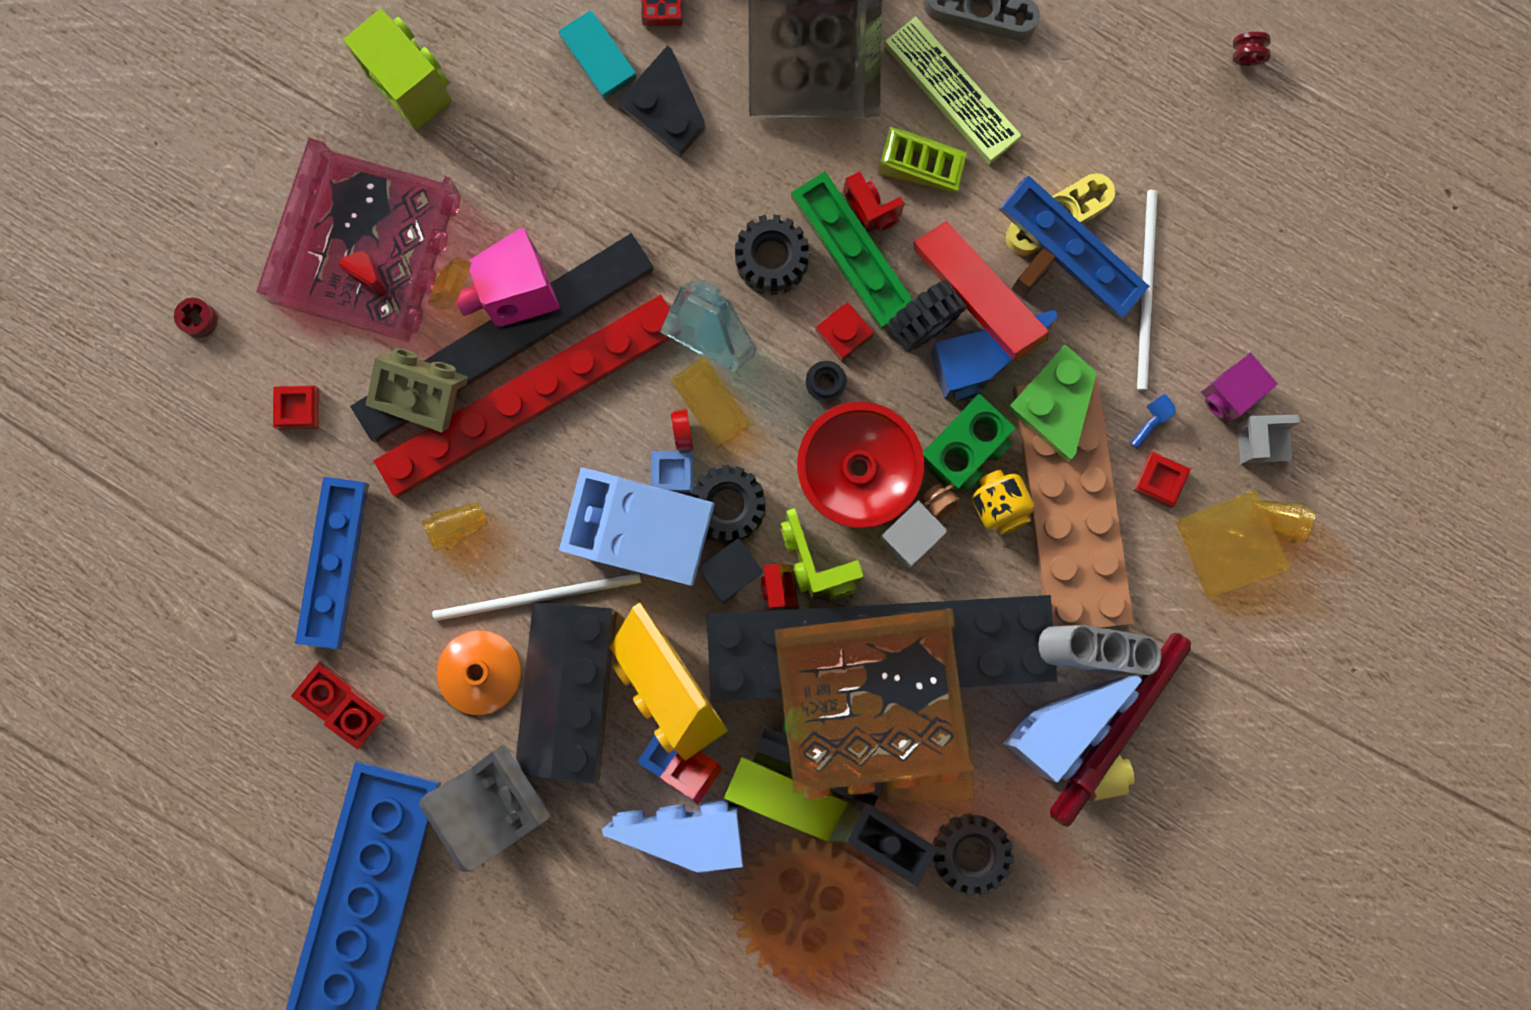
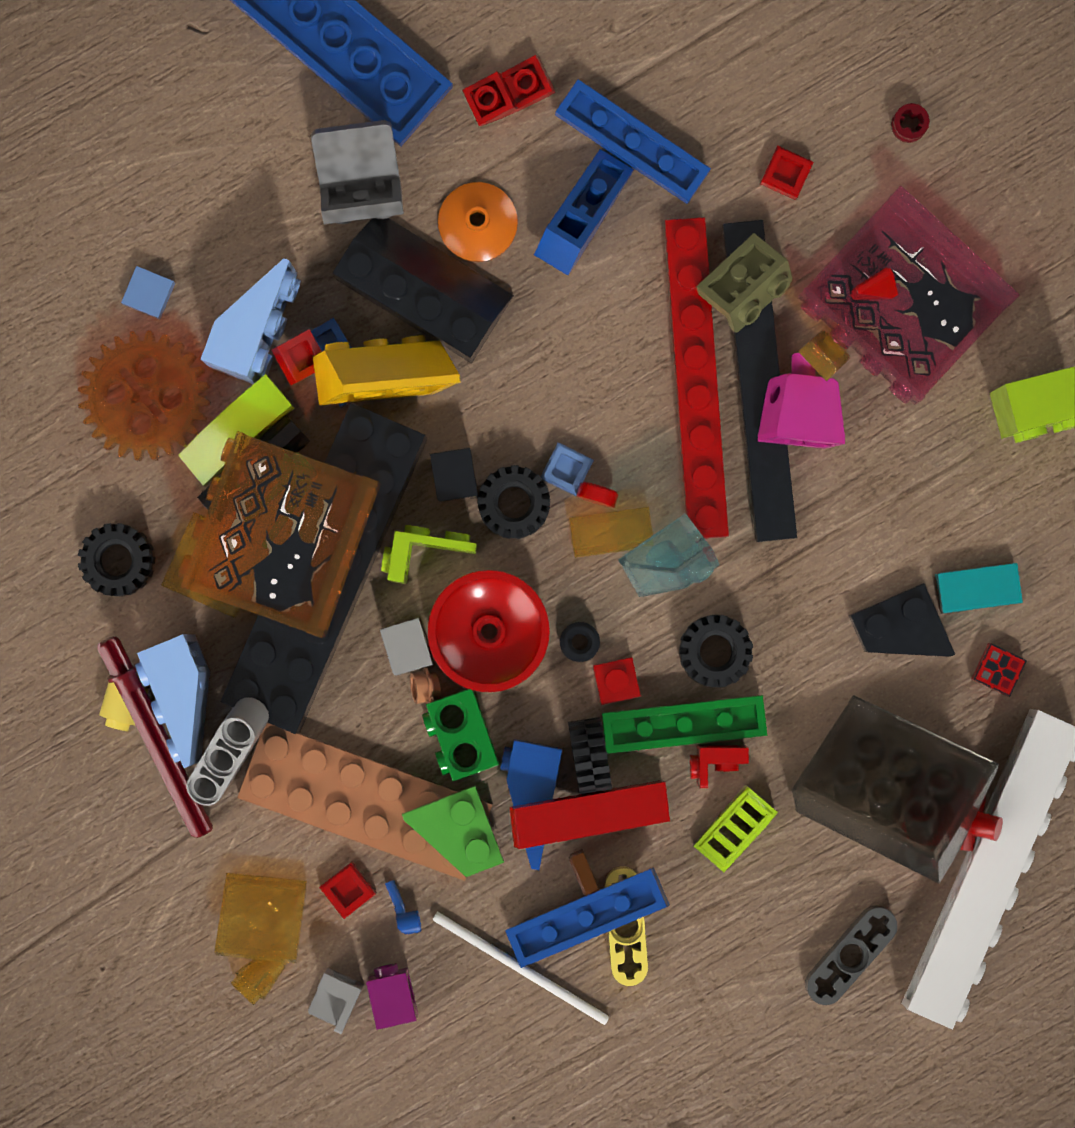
camera: 115 degrees right, 5 degrees up
clear yellow cone [421,502,488,552] -> none
white axle [432,573,641,621] -> none
light blue slope [559,467,715,586] -> none
red plate [761,563,798,609] -> none
black brick [828,803,938,888] -> none
yellowish green tile [884,17,1021,165] -> none
yellow head [972,470,1035,535] -> none
none -> medium blue tile [121,266,175,319]
none -> blue slope [534,149,634,275]

